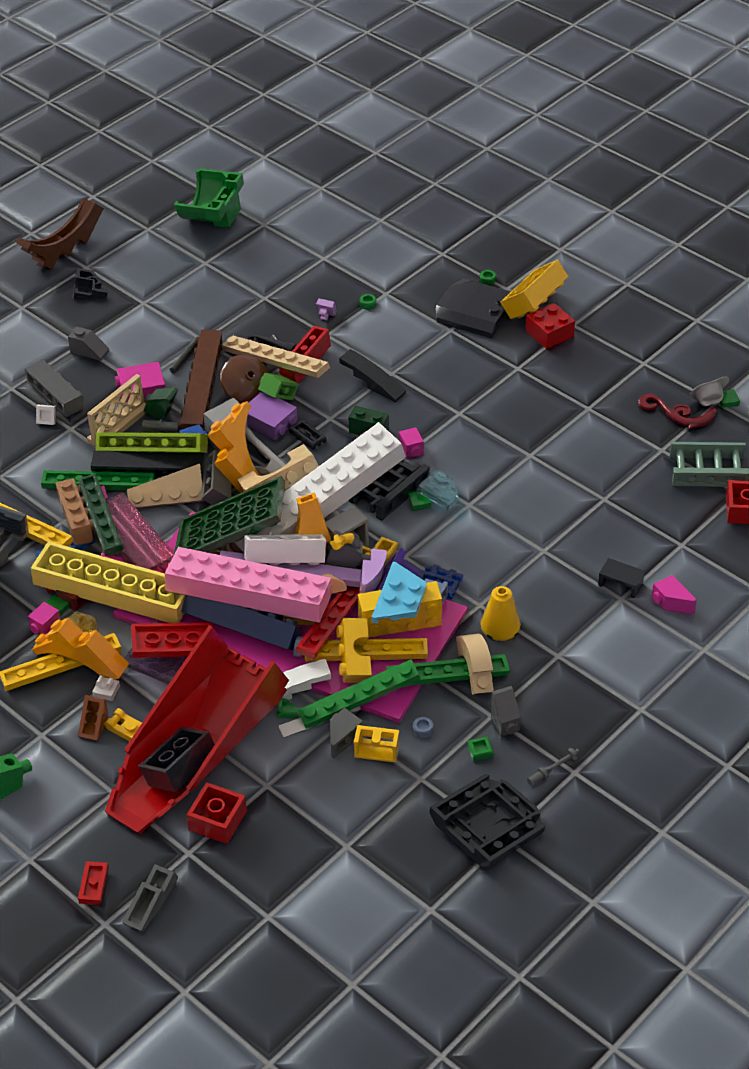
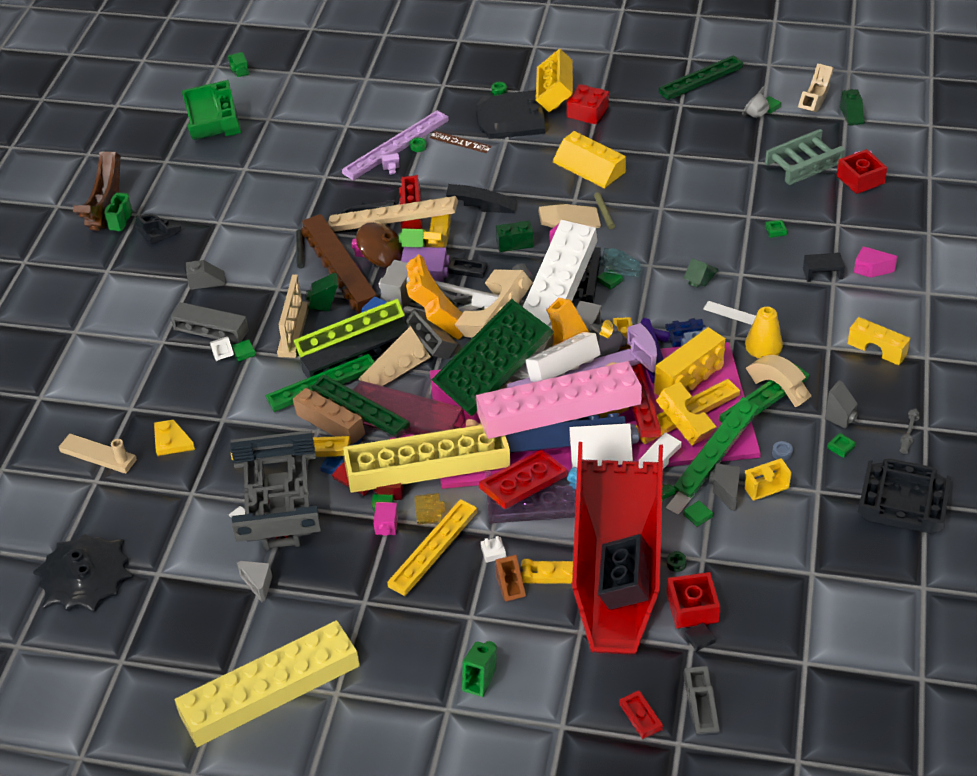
camera: 30 degrees left, 0 degrees up
light orange arch [31,617,129,680] -> none
dark pink brick [115,362,165,403] -> none
dark grey axle [142,419,178,433] -> none
medium azure wing [372,562,427,623] -> none
dark red plant [638,394,717,429] -> none
none -> green brick [105,193,133,231]
none -> green brick [228,52,249,77]
none -> green tile [231,340,256,361]
none -> lavender tile [342,110,449,181]
none -> yellow arch [423,214,452,248]
none -> reddish brown sticker [429,131,492,153]
none -> tan piece [538,204,601,228]
none -> yellow slope [553,131,626,189]
none -> white tile [569,424,633,468]
none -> olive bar [594,192,615,229]
none -> dark green plate [658,55,743,100]
none -> dark green bush [667,551,686,572]
none -> green tile [683,501,713,527]
none -> dark green slope [684,258,718,288]
none -> black tile [685,622,716,652]
none -> white sticker [704,301,756,325]
none -> green tile [765,220,787,238]
none -> yellow arch [847,317,911,365]

